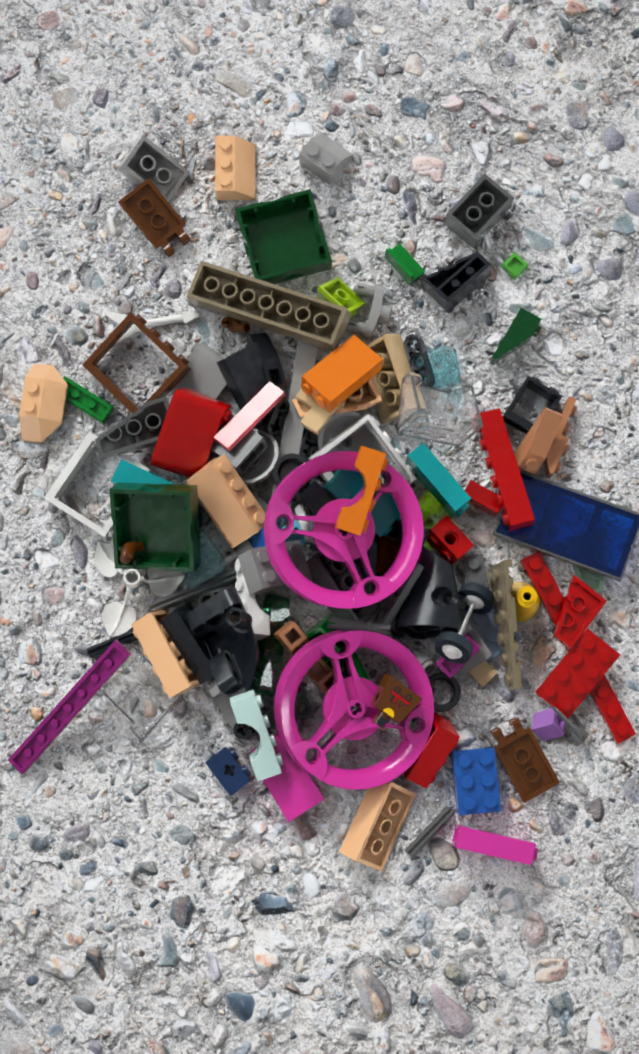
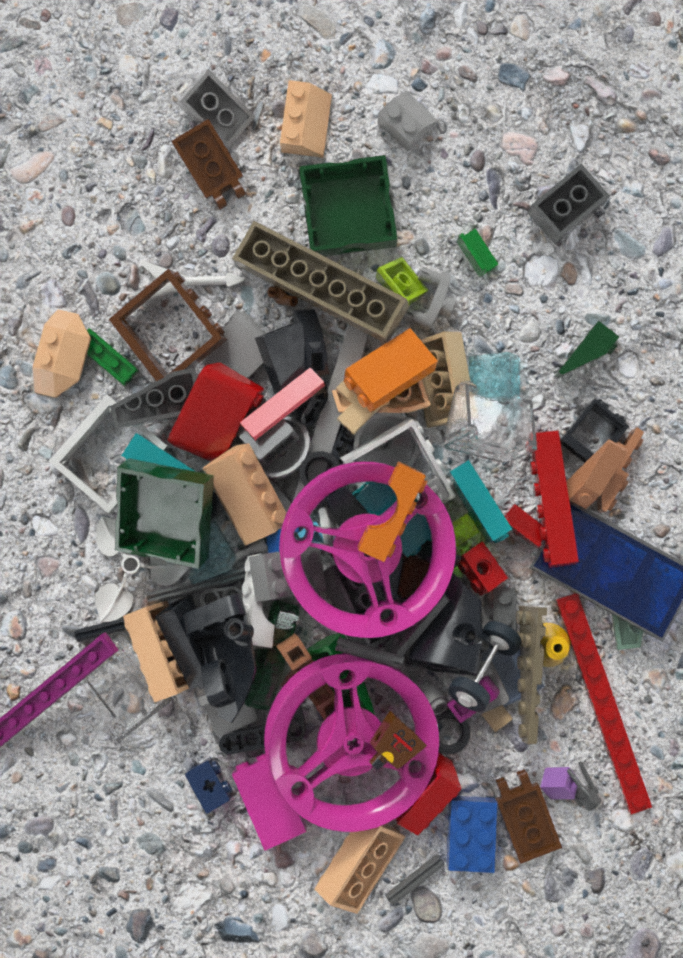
camera: 10 degrees right, 5 degrees up
reddish brown arm [120,541,144,564] -> none
light aqua arch [230,690,284,781] -> none
black beam [404,334,435,390] -> none
black wedge [421,251,491,313] -> none
dark pink brick [452,824,538,865] -> none
bright green tile [501,252,529,280] -> none
red plate [536,628,621,718] -> none
red wing [553,575,607,649] -> none

